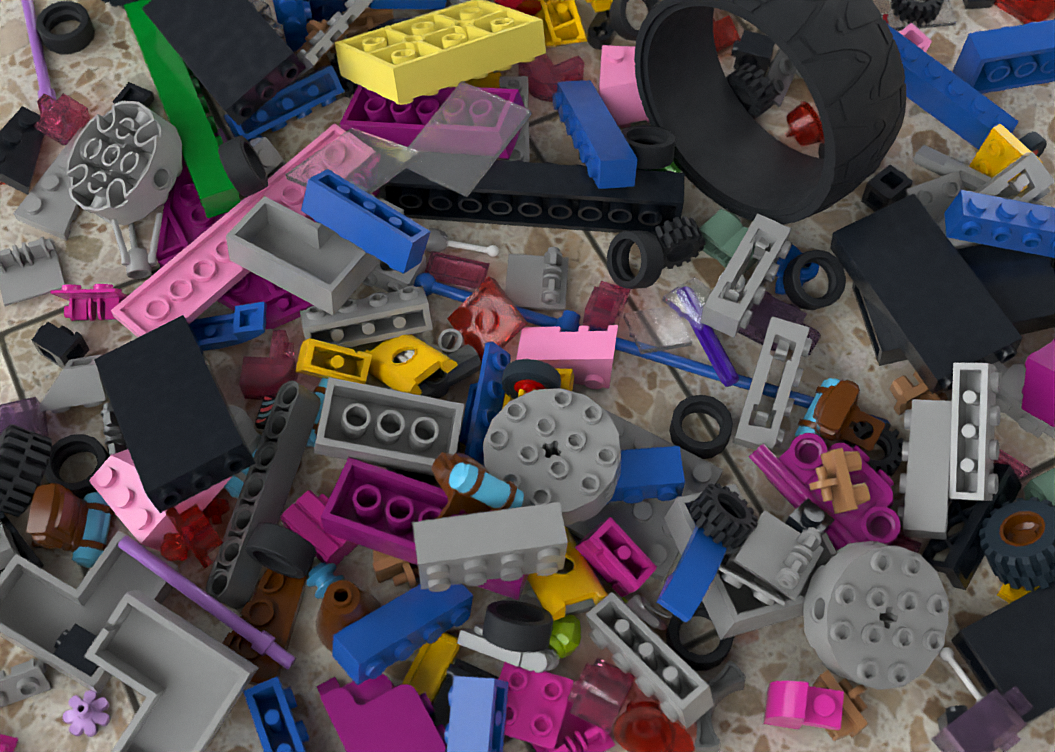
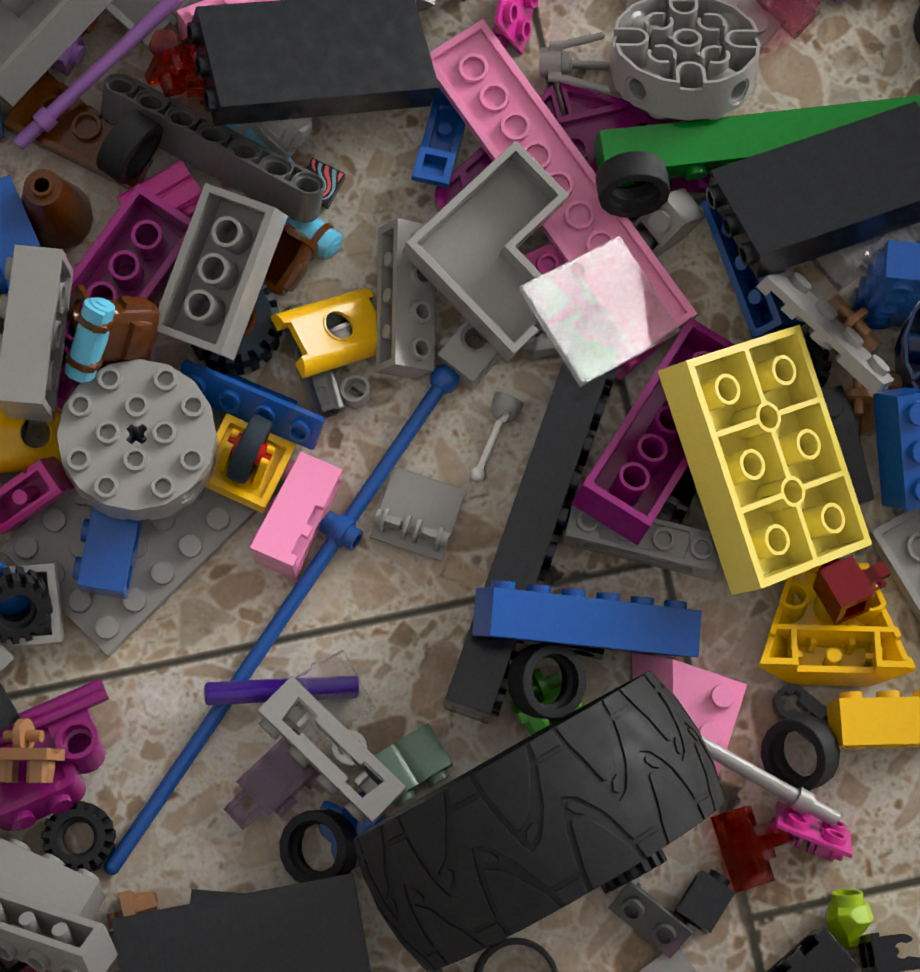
camera: 100 degrees right, 15 degrees up
black plate [112,82,155,108] -> none
clear pink brick [239,329,299,400] -> none
yellow brick [296,338,372,384] -> none
blue brick [301,169,431,274] -> none
dark azure wheel [306,562,345,599] -> none
clear piece [397,81,532,197] -> none
clear pink tile [424,251,490,290] -> none
clear red plate [447,276,528,362] -> none
clear pink brick [518,53,584,102] -> none
clear pink brick [583,281,630,331] -> none
black tyre [607,231,664,289] -> none
clear piece [623,305,693,354] -> none
black tyre [650,216,706,269] -> none
black tyre [669,395,733,459] -> none
light grey brick [733,317,812,452] -> none
clear red piece [785,101,825,147] -> none
reddish brown piece [795,378,885,452] -> none

